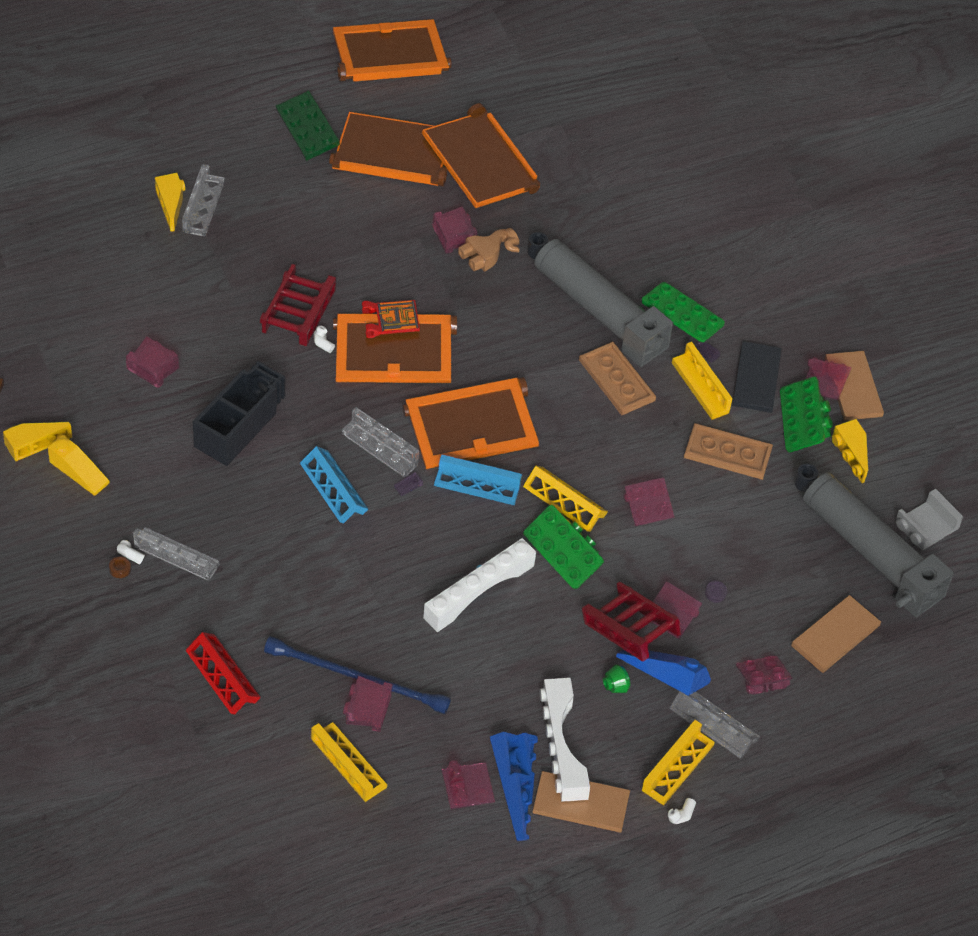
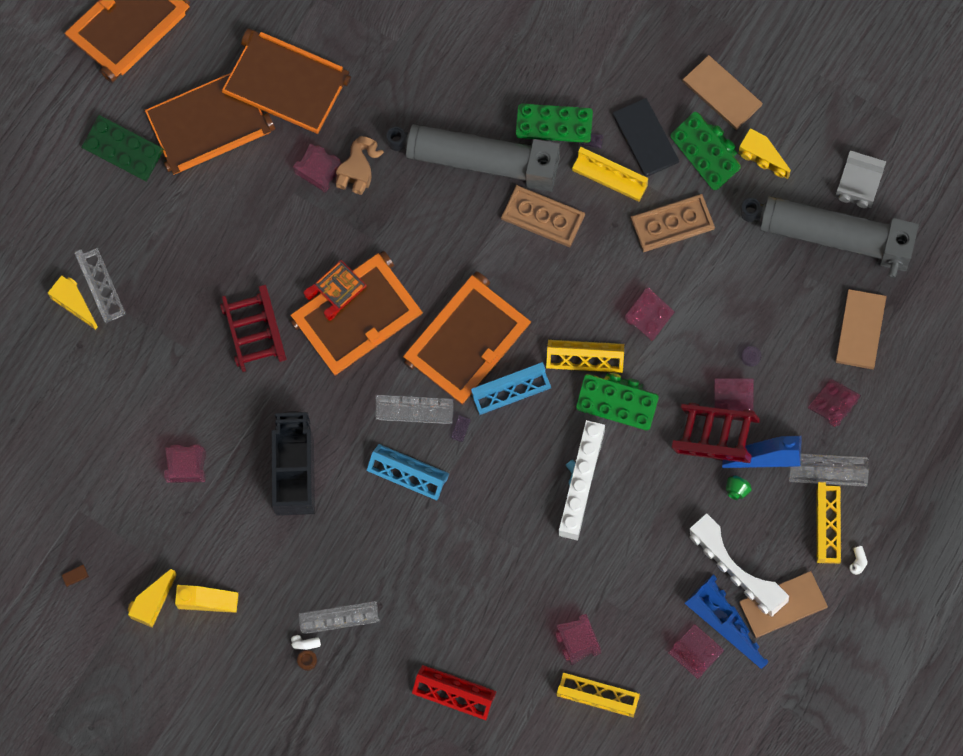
camera: 25 degrees left, 20 degrees up
dark blue hose [264,636,451,714] -> none
white arm [314,326,335,353] -> none
clear pink hinge [806,357,852,400] -> none

